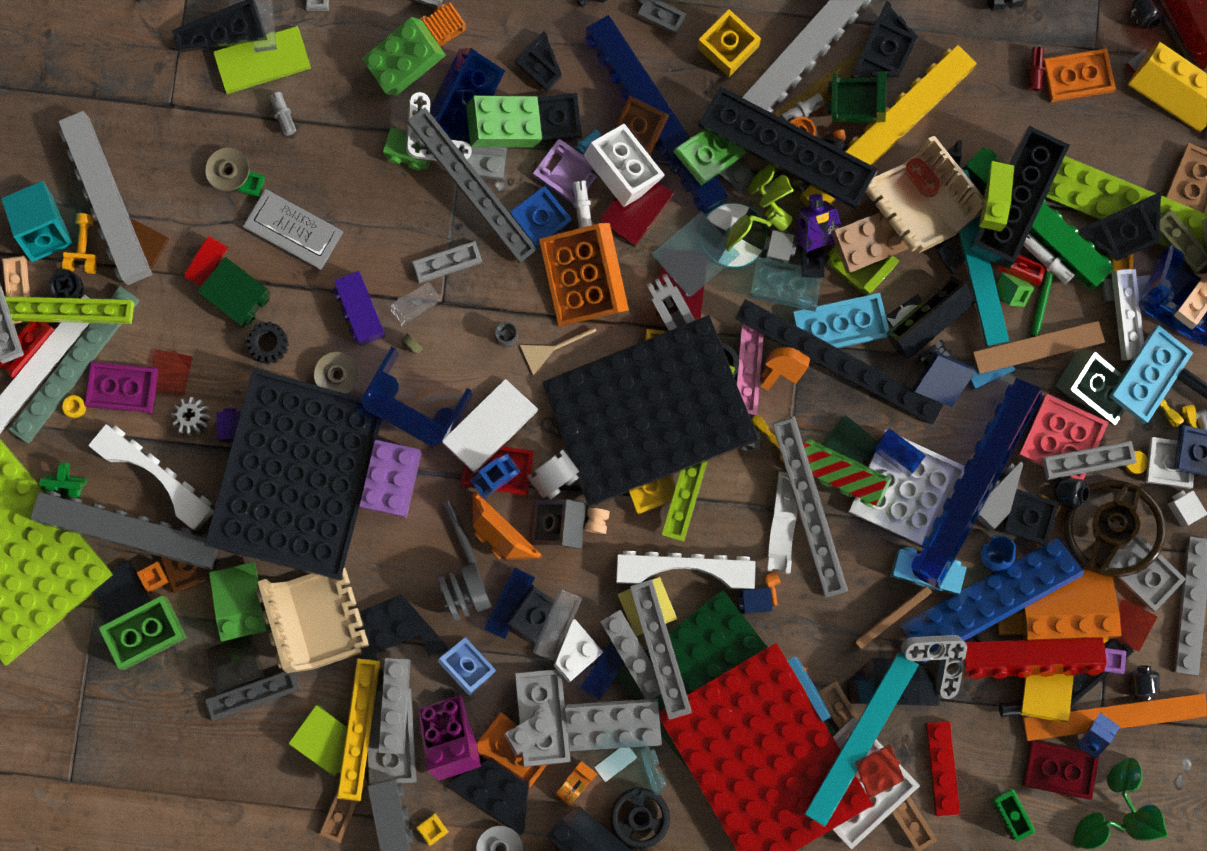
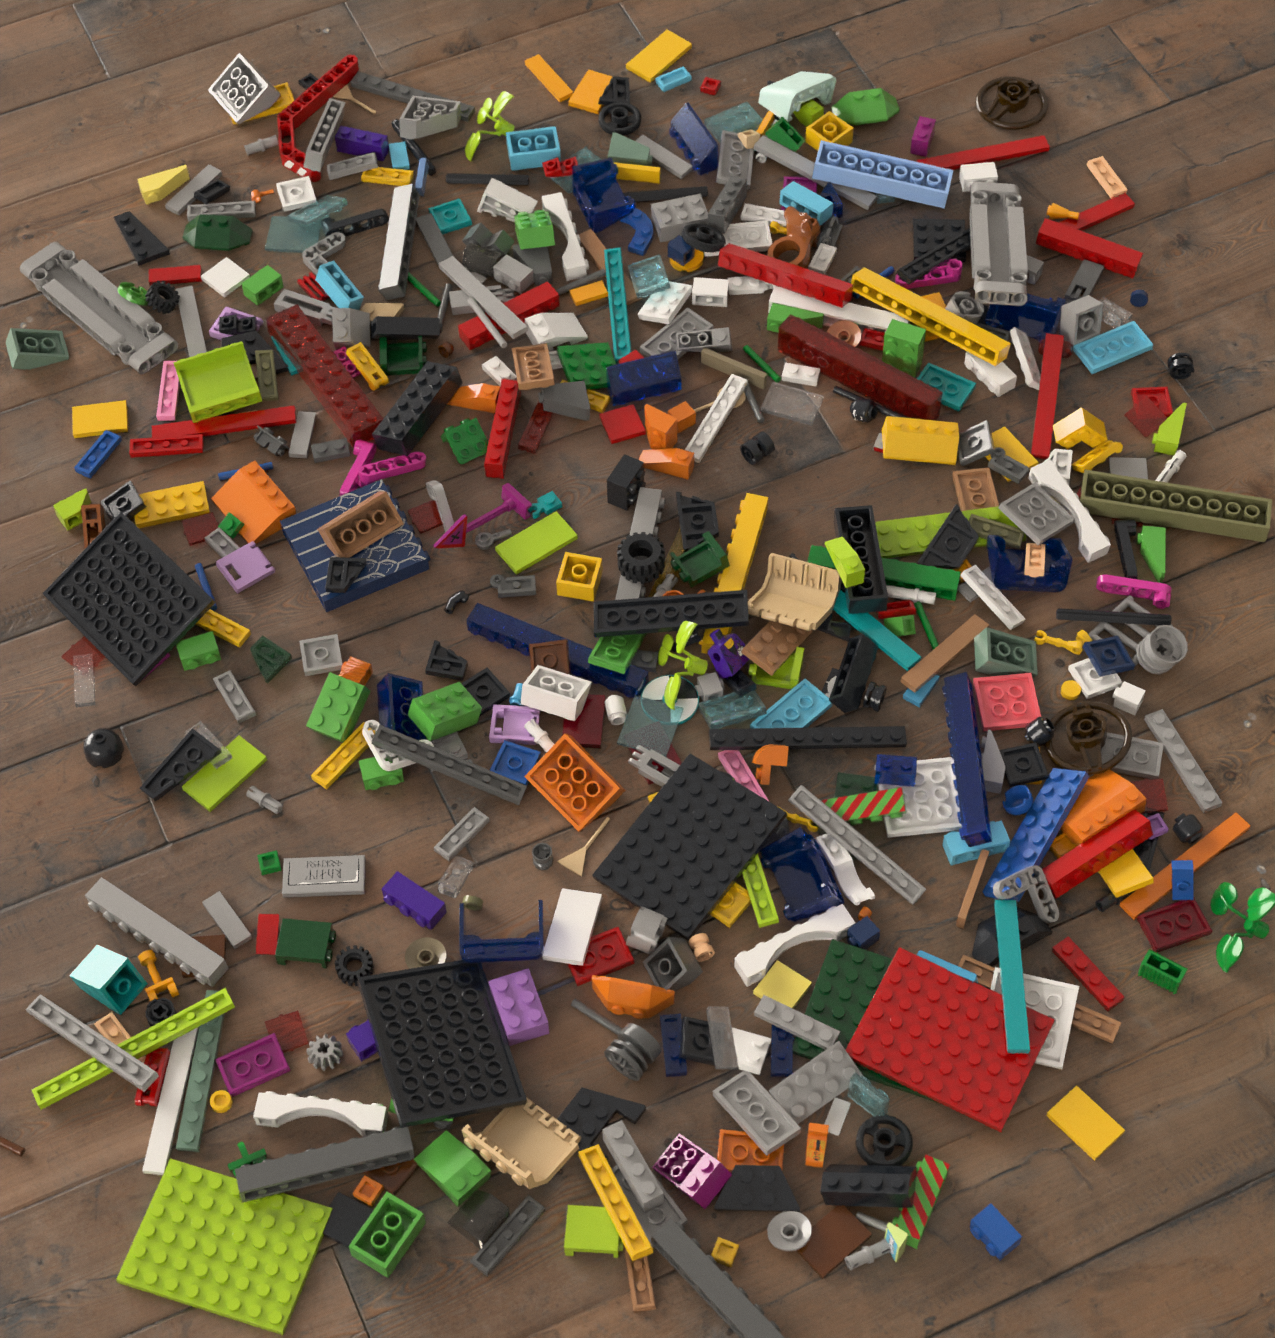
camera: 25 degrees left, 25 degrees down
dark tan dish [205,148,250,191] -> none
medium blue slope [437,637,496,695] -> none
blue brick [470,454,521,499] -> none
light grey brick [504,710,558,756] -> none
light grey plate [630,580,692,720] -> none
clear red piece [855,745,905,798] -> none
clear red beam [906,158,940,197] -> none
dark blue tile [913,352,976,407] -> none
dark red axle [1027,46,1045,92] -> none
light grey tile [1042,441,1137,480] -> none
orange tile [1043,48,1116,103] -> none
medium azure plate [1109,325,1193,424] -> none
none -> light grey tile [202,891,252,949]
none -> yellow plate [311,722,375,790]
none -> white brick [604,695,627,725]
none -> black tyre [617,532,665,584]
none -> clear blue windscreen [760,827,845,922]

